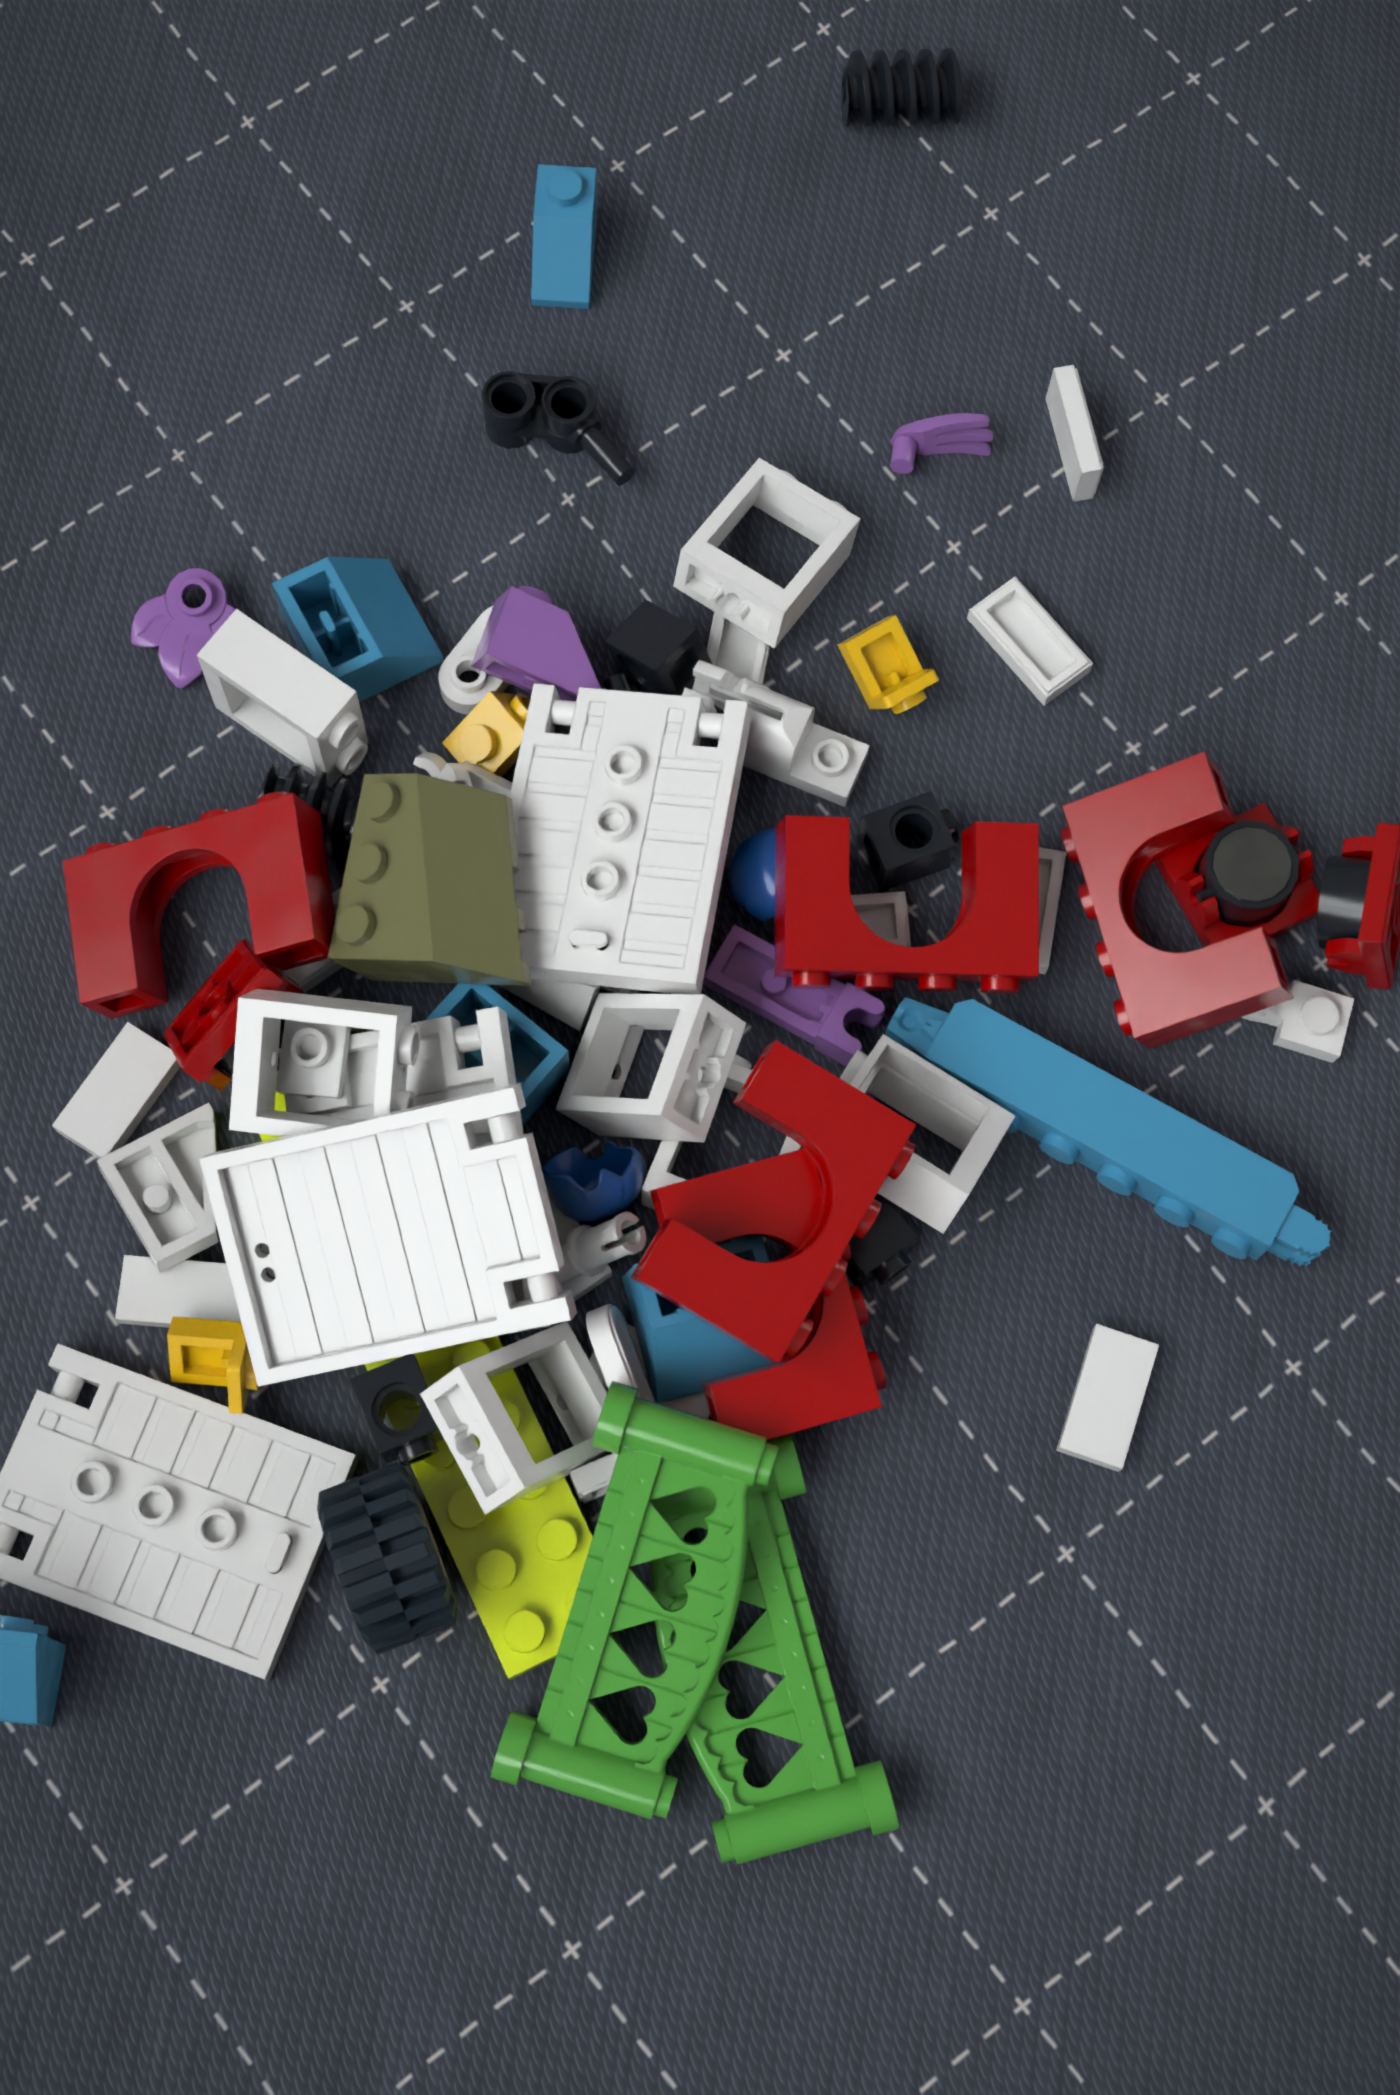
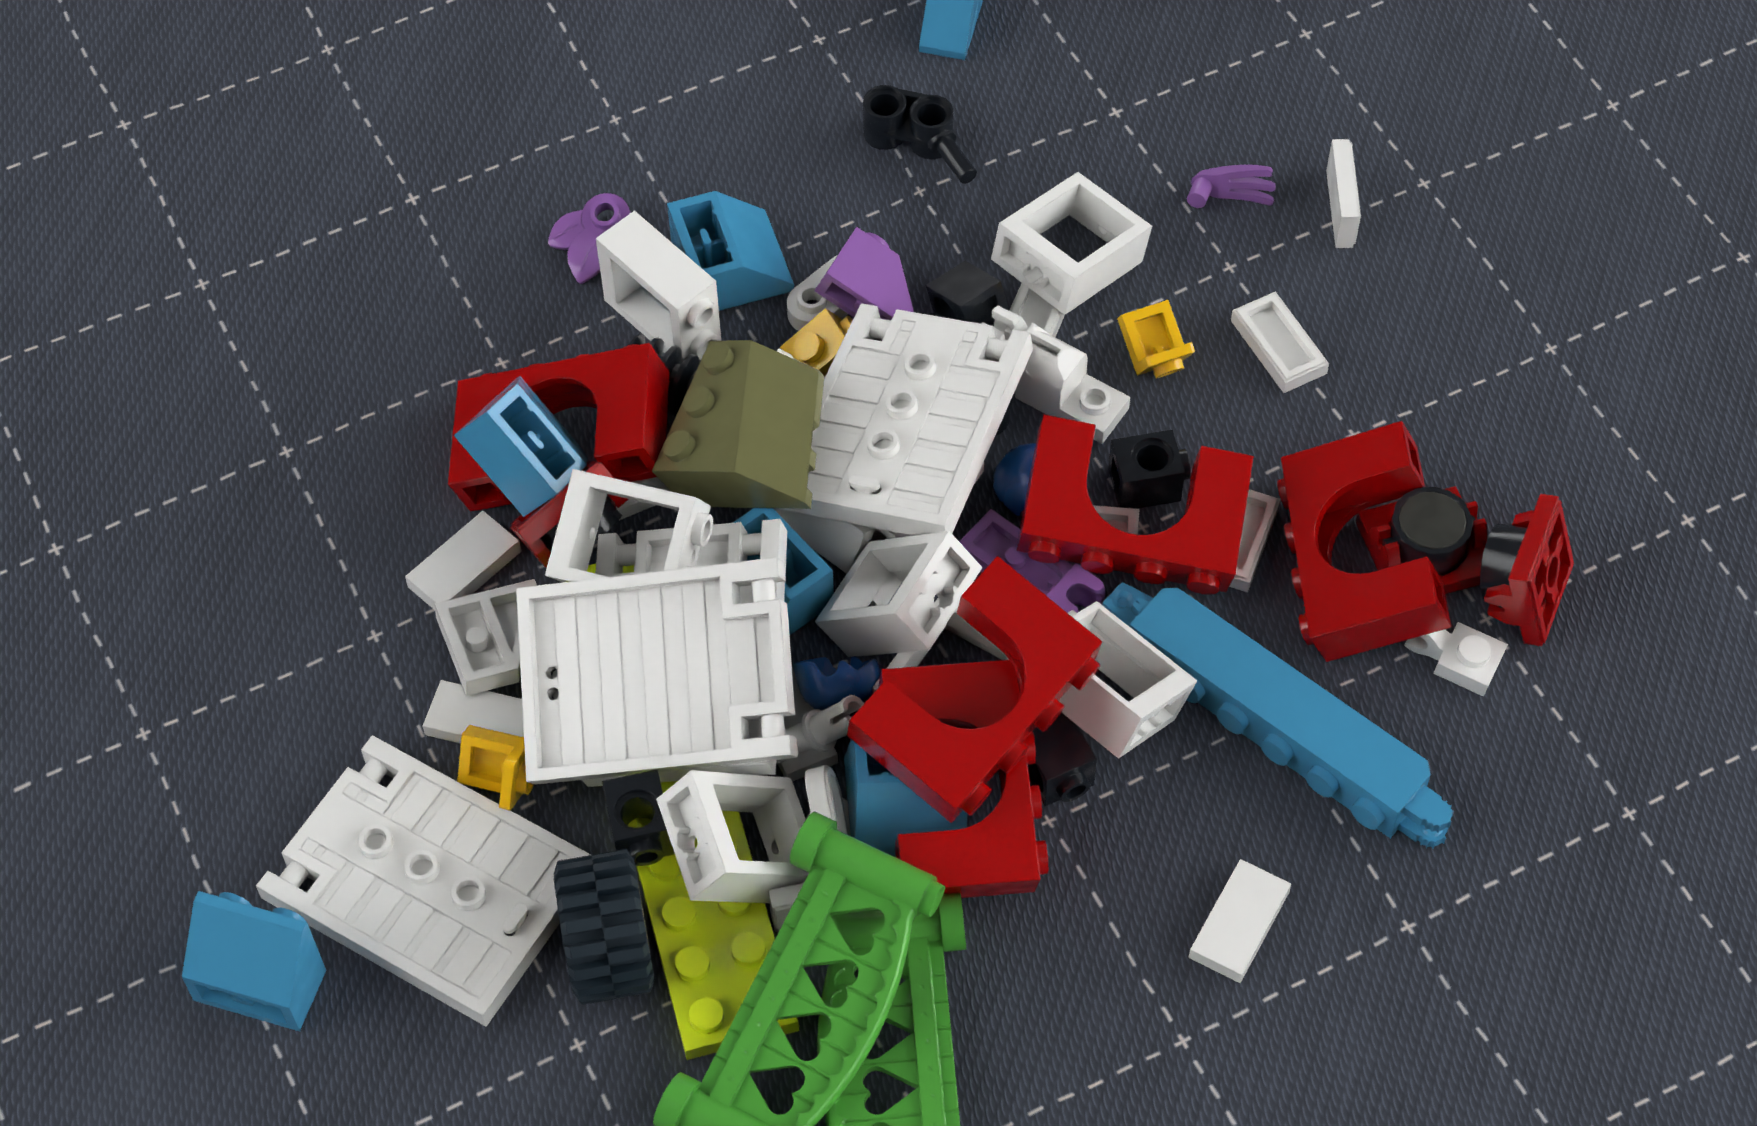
camera: 15 degrees right, 15 degrees down
white bracket [276,1020,372,1099] -> none
none -> dark azure slope [454,376,588,517]

